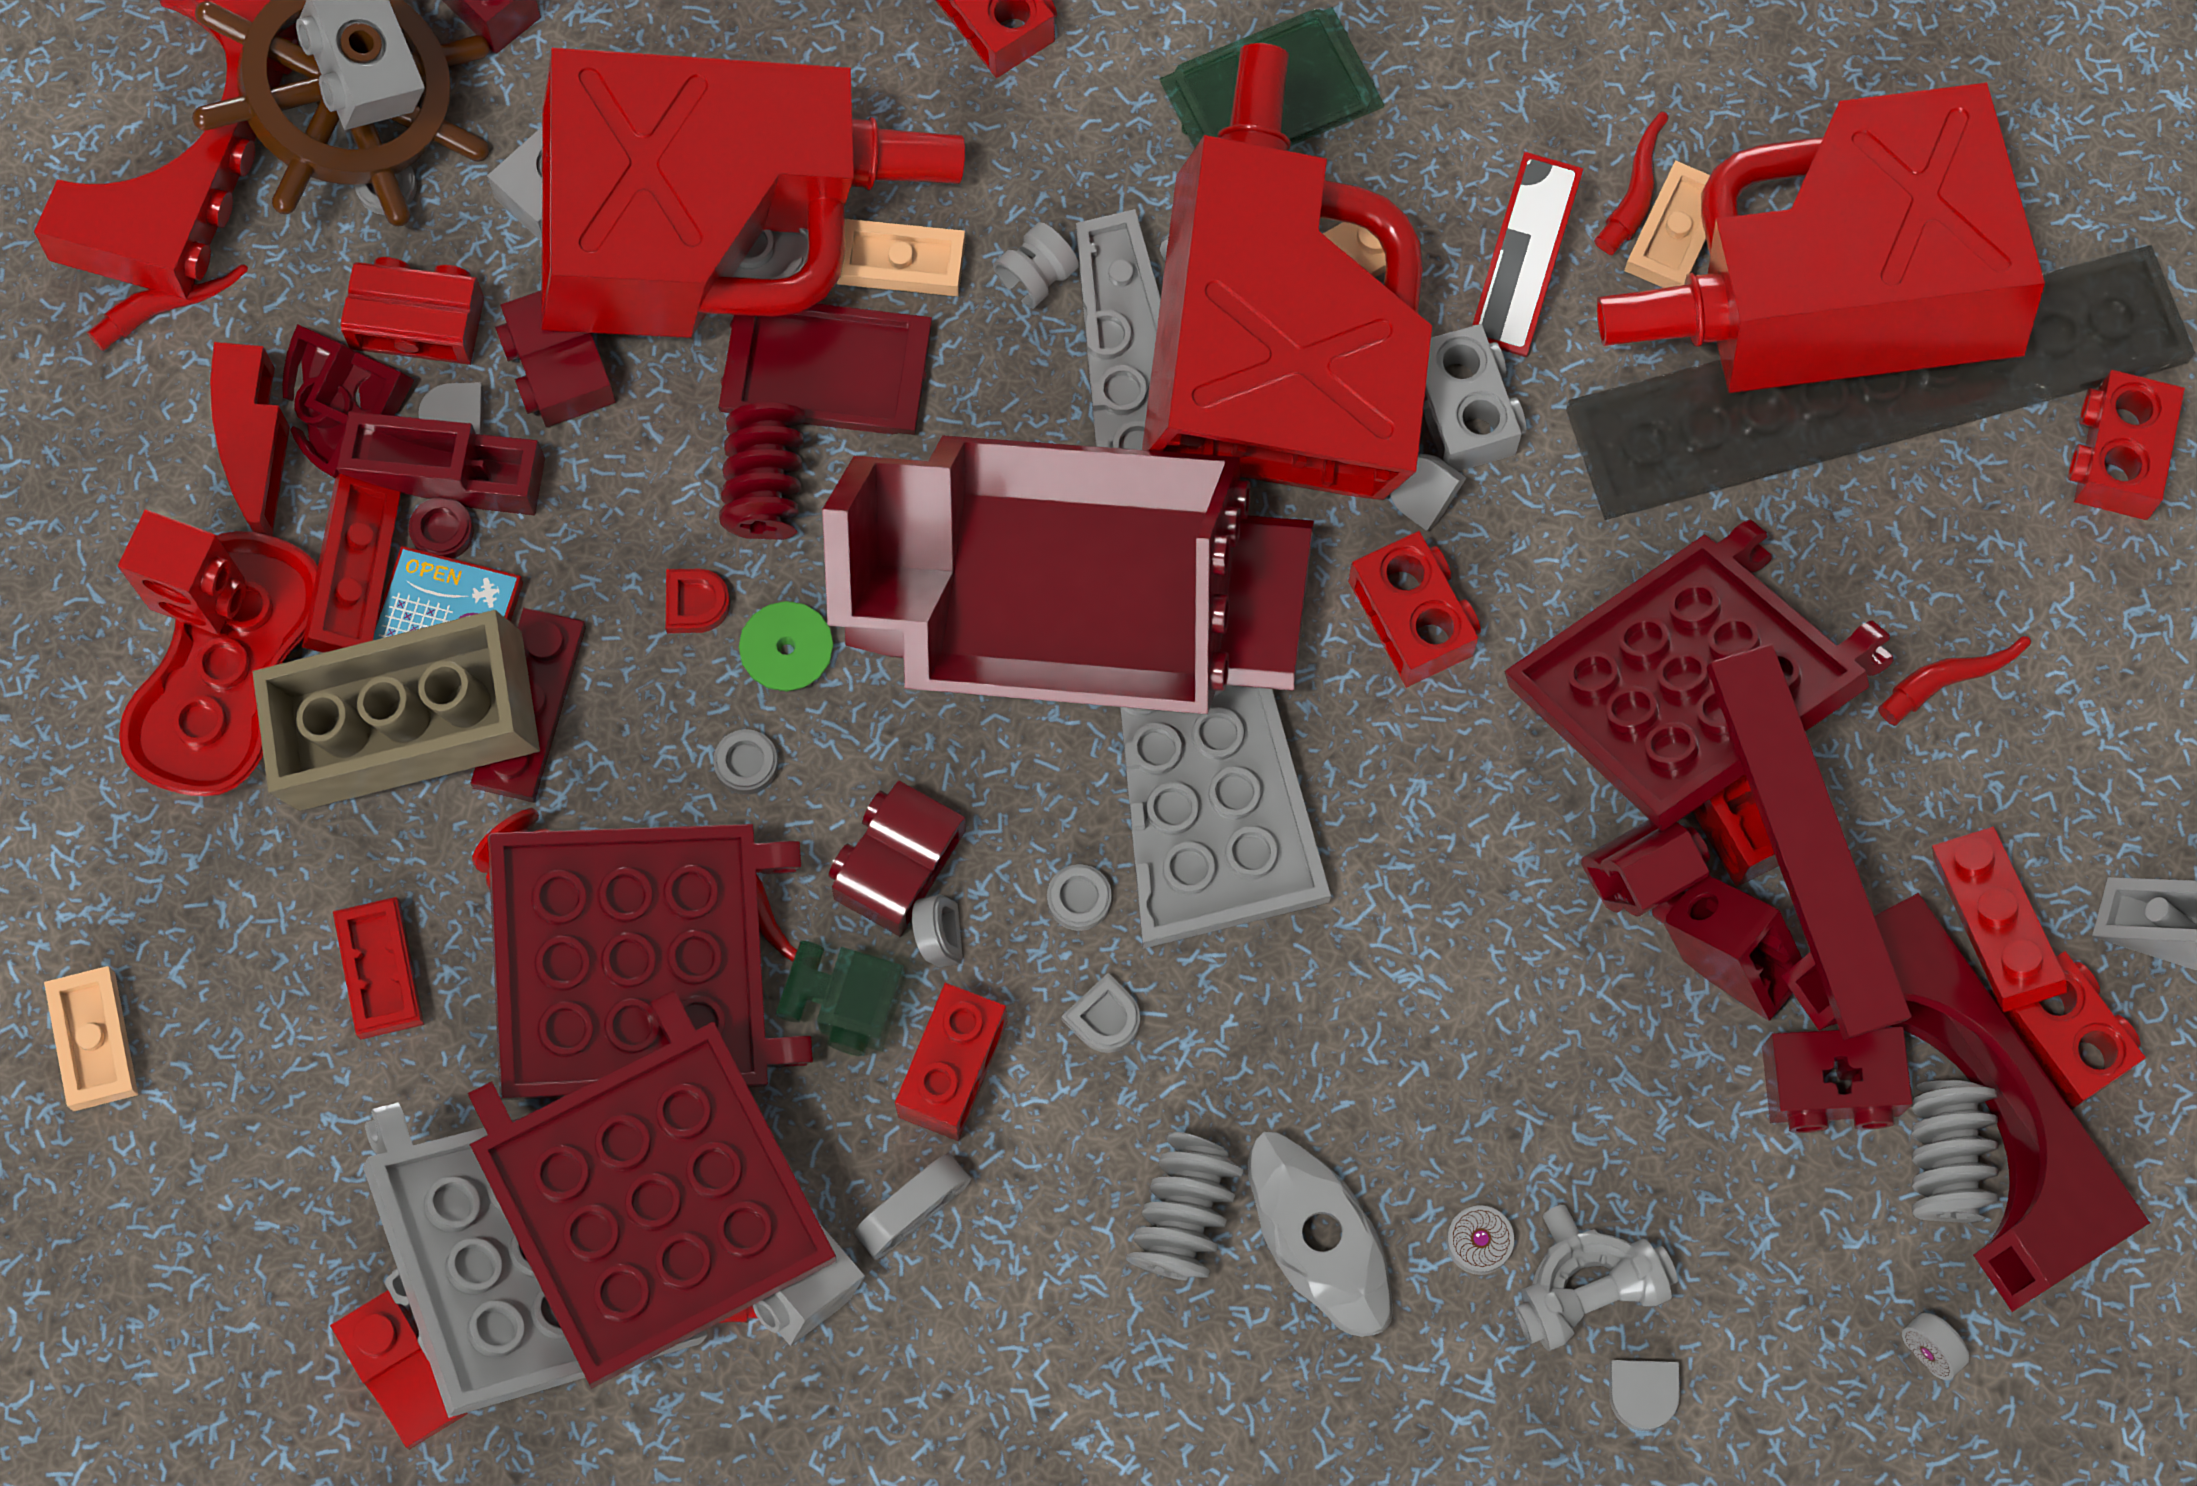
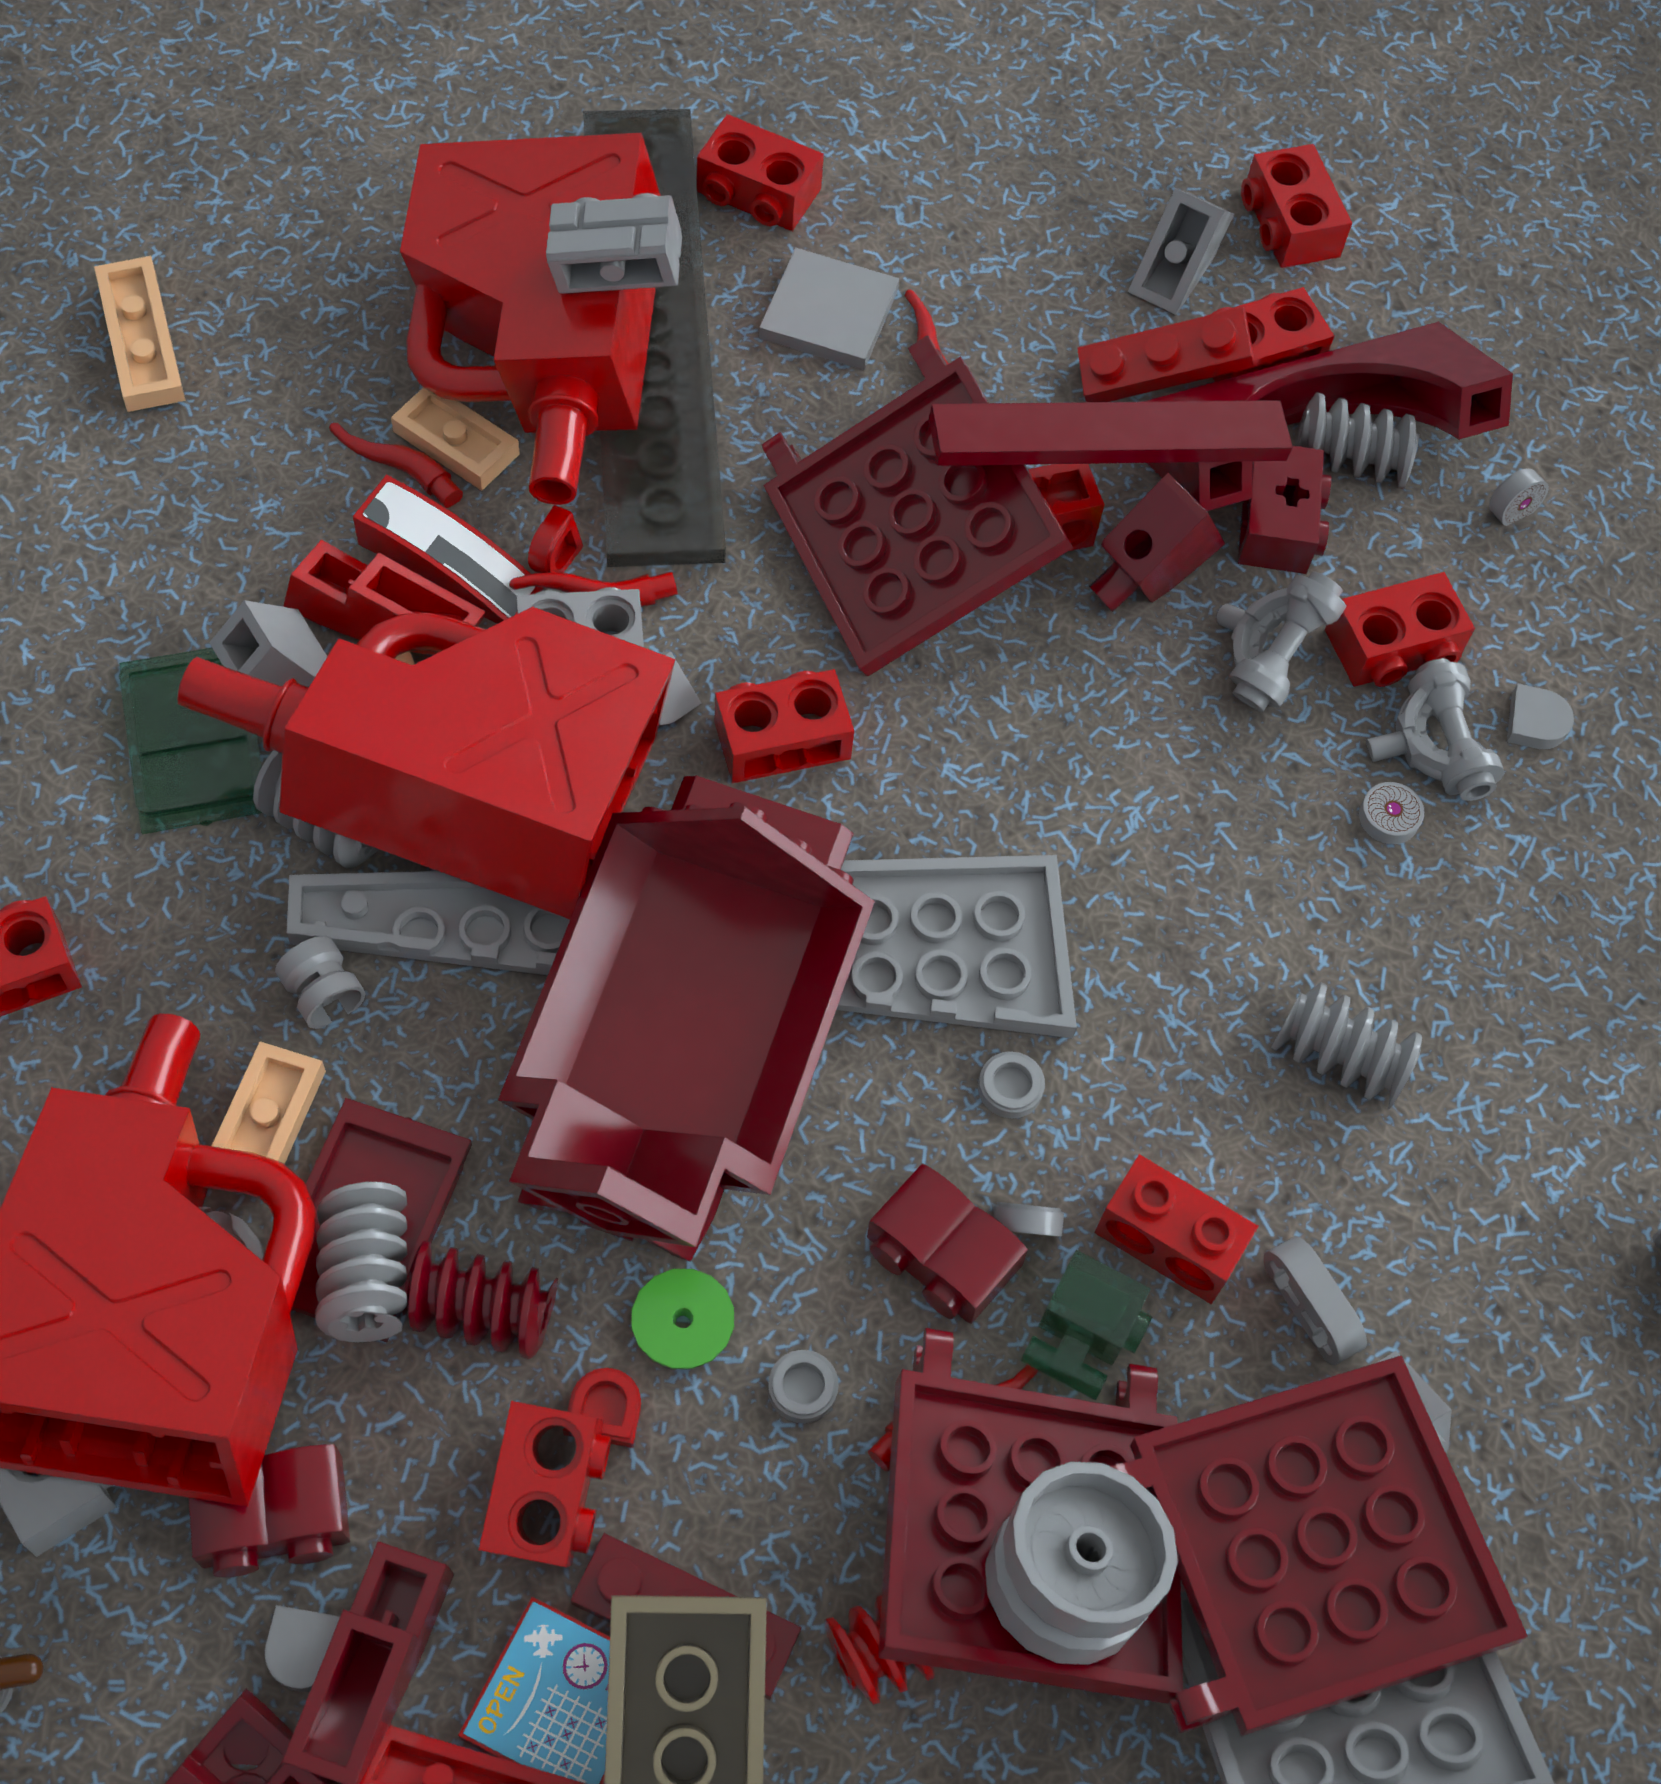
camera: 85 degrees left, 10 degrees down
red brick [340,257,484,365] -> none
dark red tile [409,498,474,559] -> none
light grey tile [1061,973,1140,1053] -> none
light grey piece [1248,1132,1393,1337] -> none
dark red brick [1581,819,1710,917] -> none
none -> light grey slope [209,600,327,687]
none -> red slope [283,540,486,655]
none -> light grey piece [315,1182,407,1343]
none -> red brick [479,1401,612,1567]
none -> red animal [509,572,678,607]
none -> red tile [528,505,584,573]
none -> light grey brick [546,193,682,294]
none -> light grey tile [759,247,900,370]
none -> light grey wheel [985,1462,1178,1665]
none -> light grey piece [1217,571,1346,712]
none -> red brick [1325,572,1475,687]

